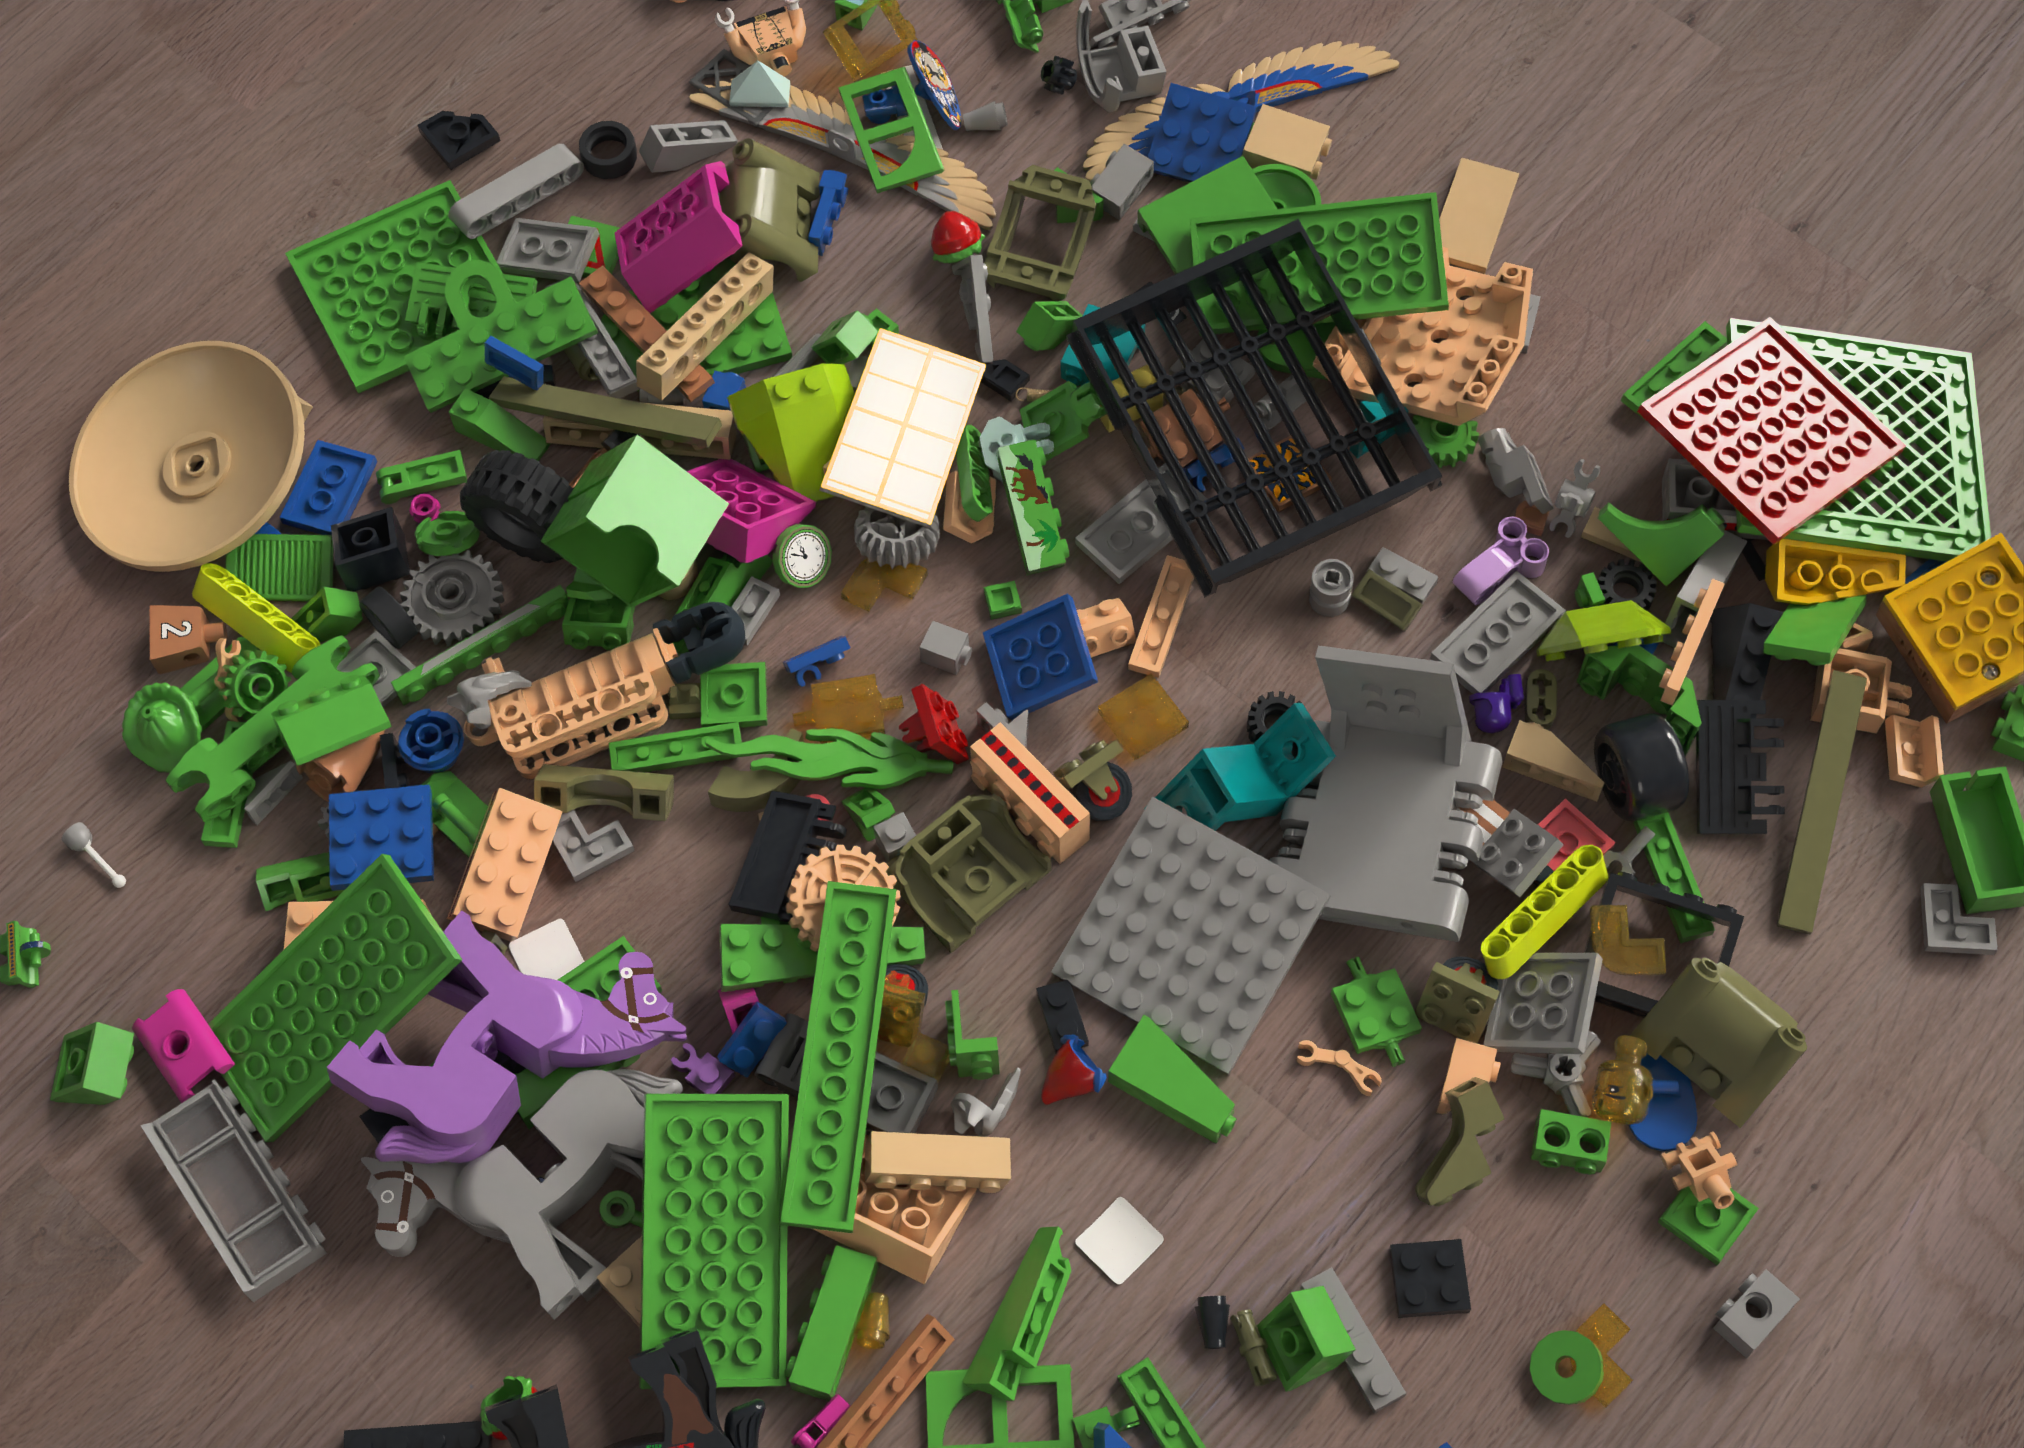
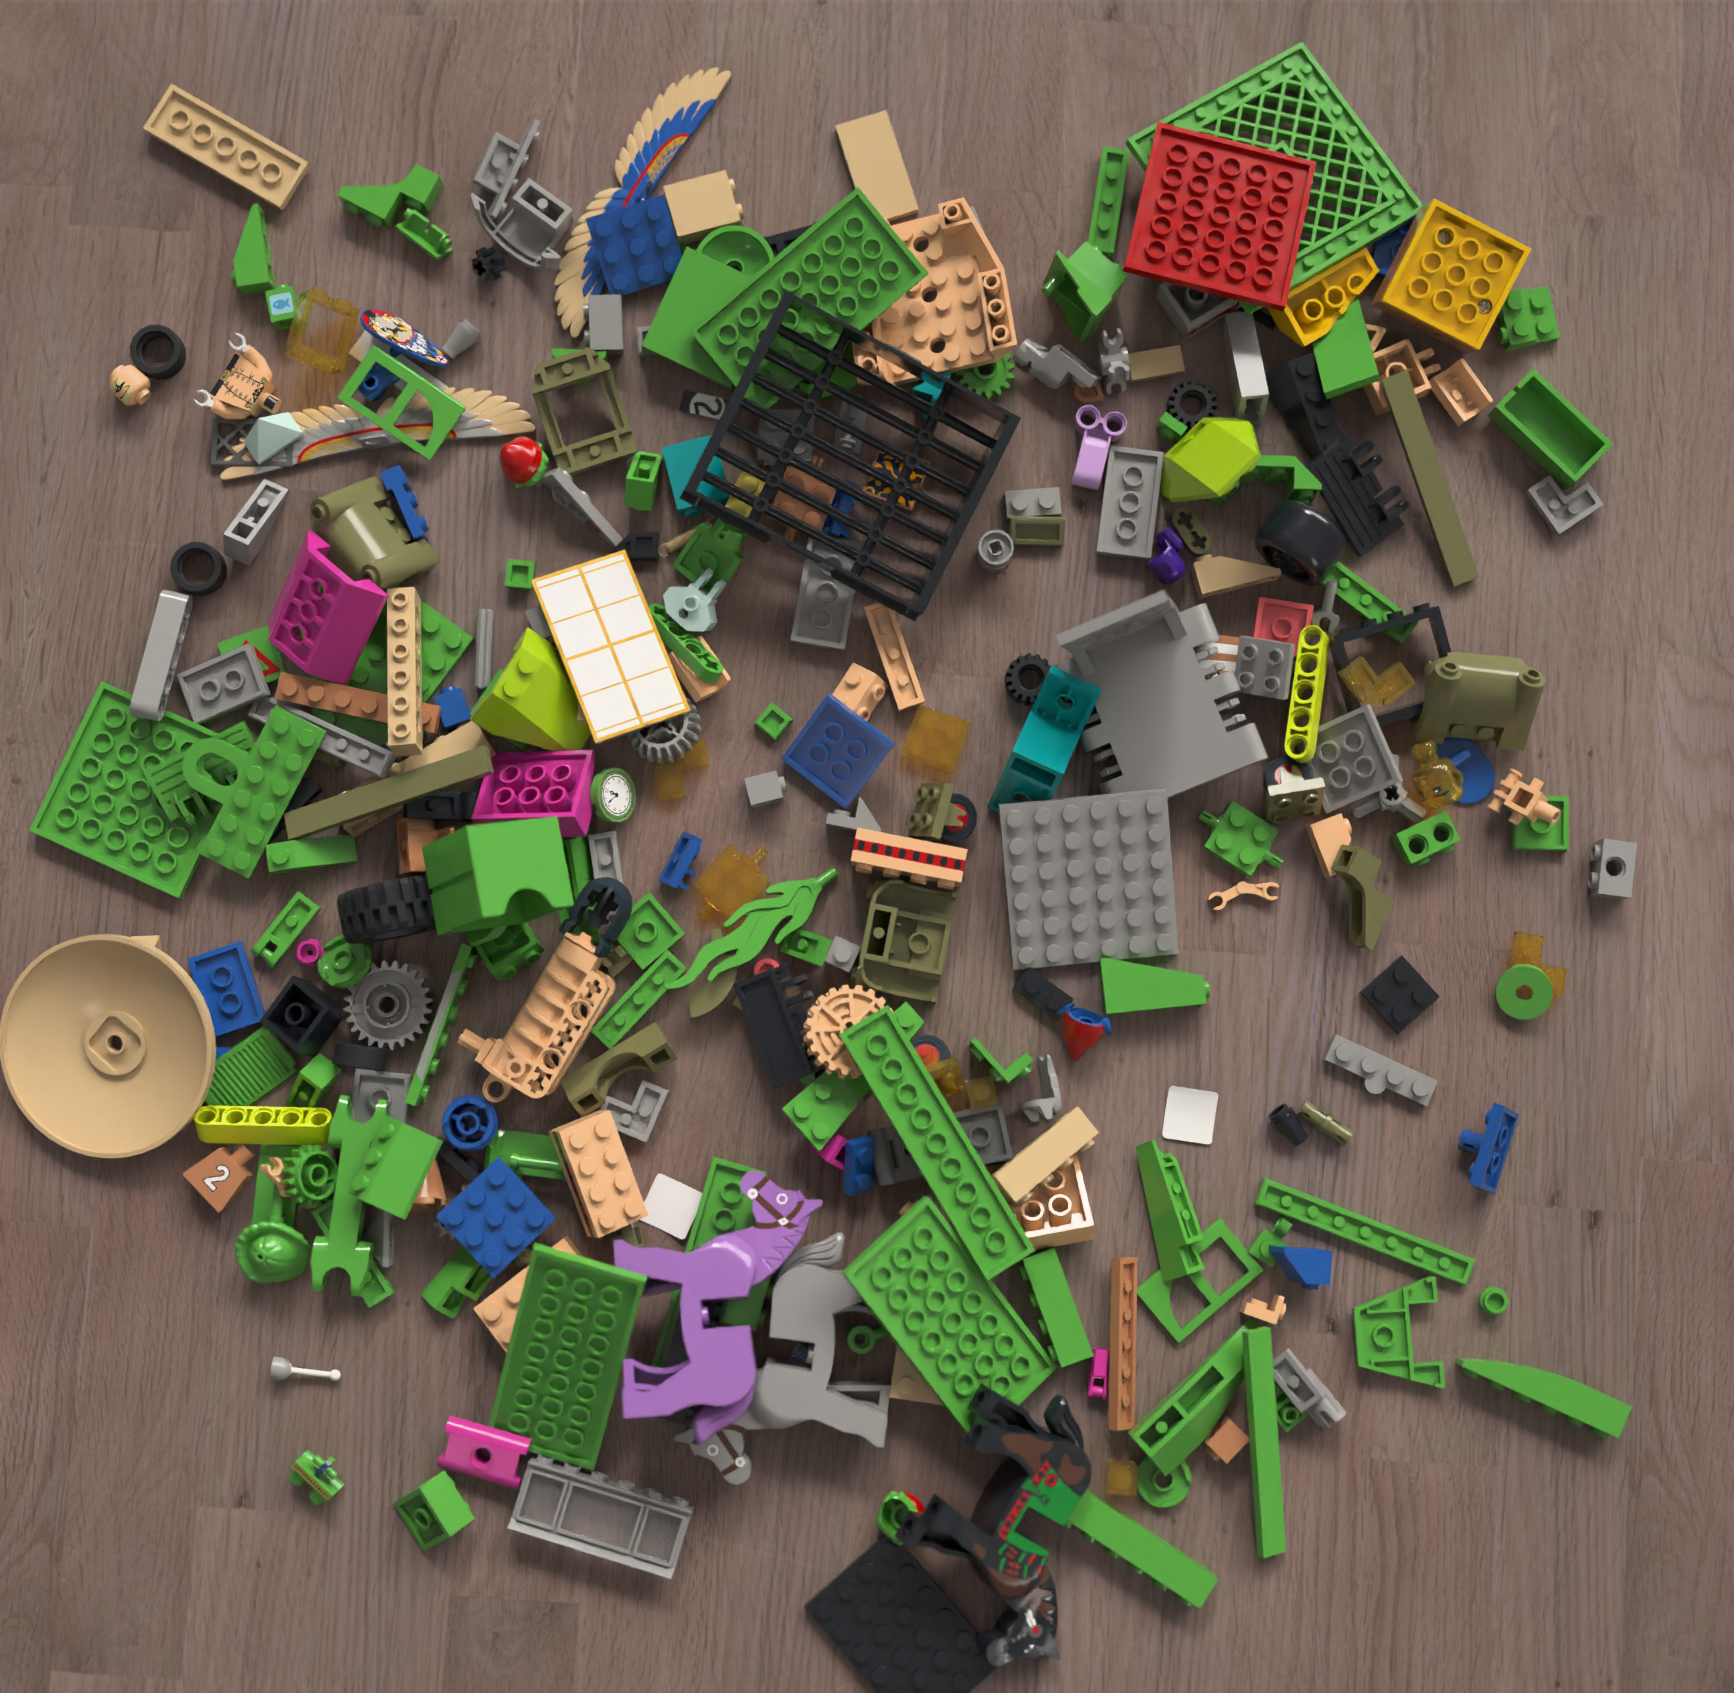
camera: 40 degrees left, 20 degrees up
black plate [417,111,501,170] -> none
light grey hair [447,670,532,729] -> none
blue tile [484,336,544,390] -> none
medium lavender plate [671,1043,735,1094] -> none
bright green brick [811,310,879,364] -> none
clear yellow cone [854,1292,890,1350] -> none
red plate [899,684,969,764] -> none
brick [996,439,1070,576] -> none
bright green slope [1257,1286,1356,1392] -> none
bright green arch [1598,502,1725,586] -> none
light nougat plate [1659,579,1725,706] -> none
none -> bright green piece [1041,241,1128,344]

